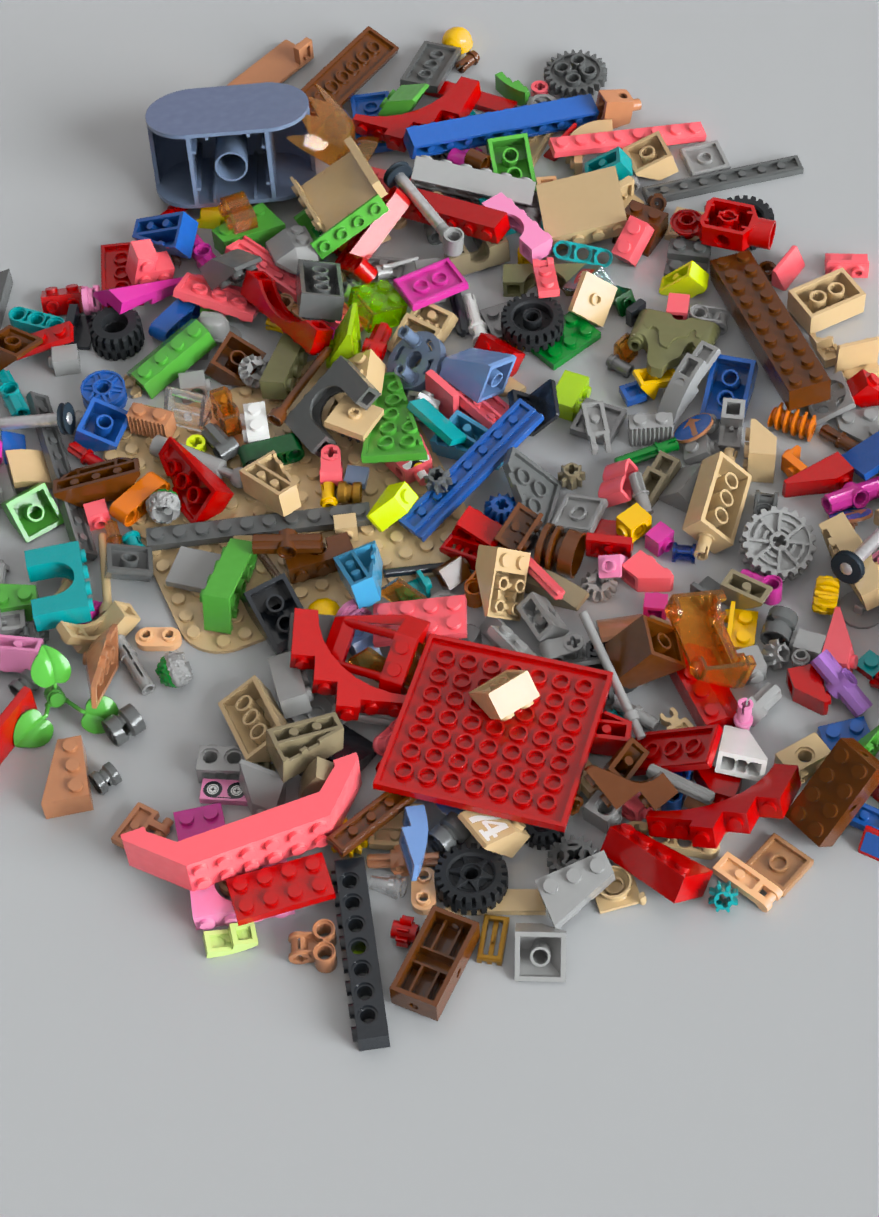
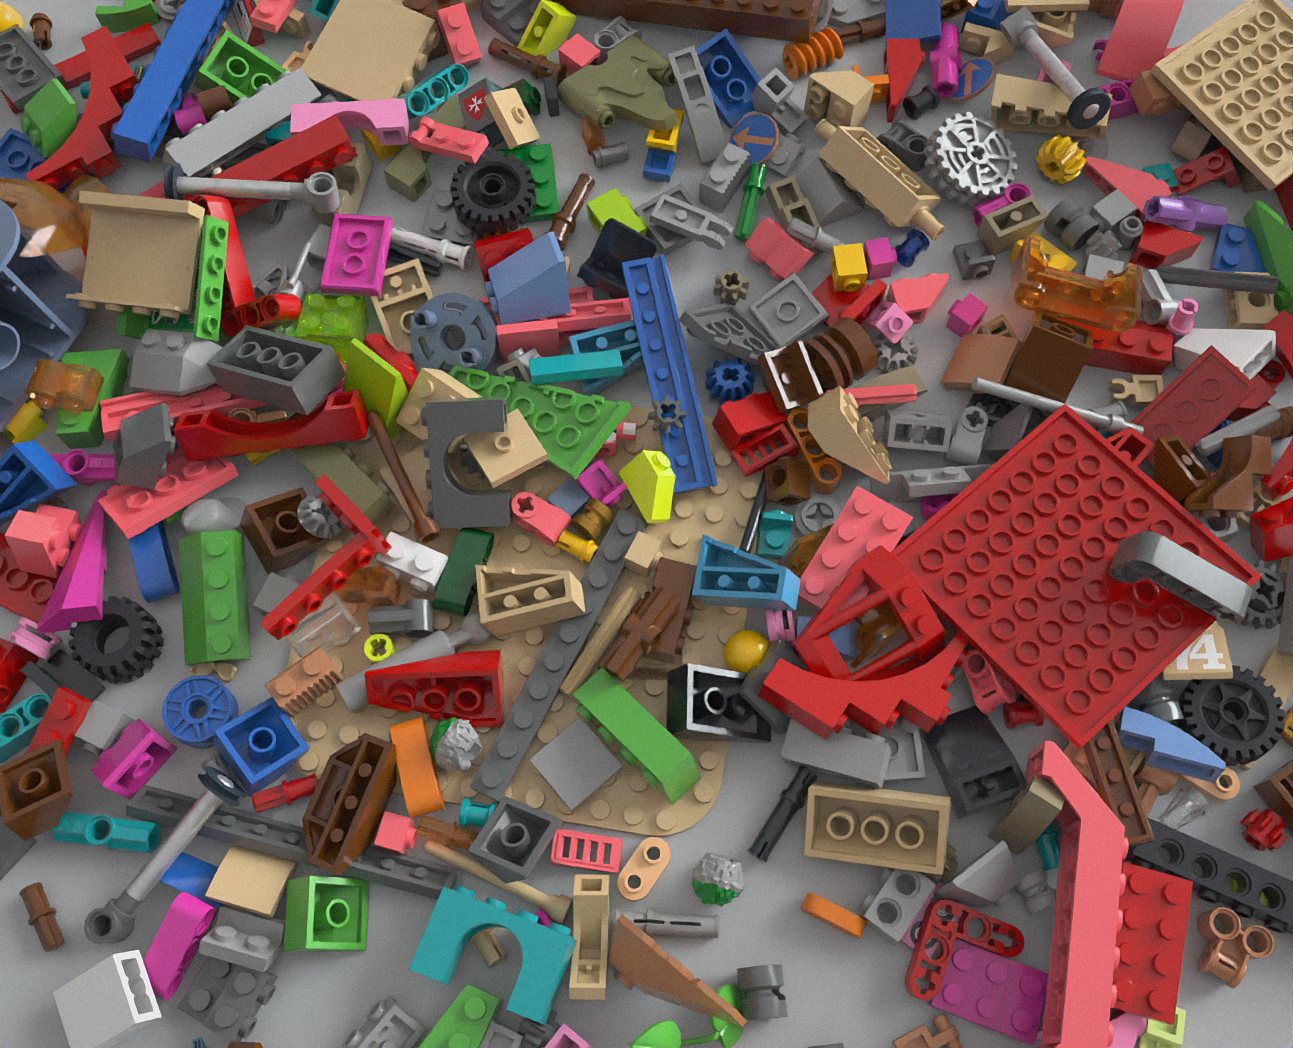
camera: 60 degrees left, 15 degrees up
dark tan wedge [266,712,344,783] -> none
slope [469,669,540,721] -> none
none -> dark pink slope [91,718,178,800]
none -> red bracket [261,474,392,640]
none -> reddish brown pin [488,38,567,88]
none -> reddish brown pin [543,173,595,252]
none -> coral slope [550,829,623,874]
none -> dark pink bracket [576,458,627,507]
none -> black pin [748,765,818,863]
none -> orange beam [800,893,867,939]
none -> black bush [903,85,940,120]
none -> red beam [904,899,1025,1001]
none -> dark grey beam [1109,531,1253,624]
none -> dark grey axle [1156,265,1279,294]

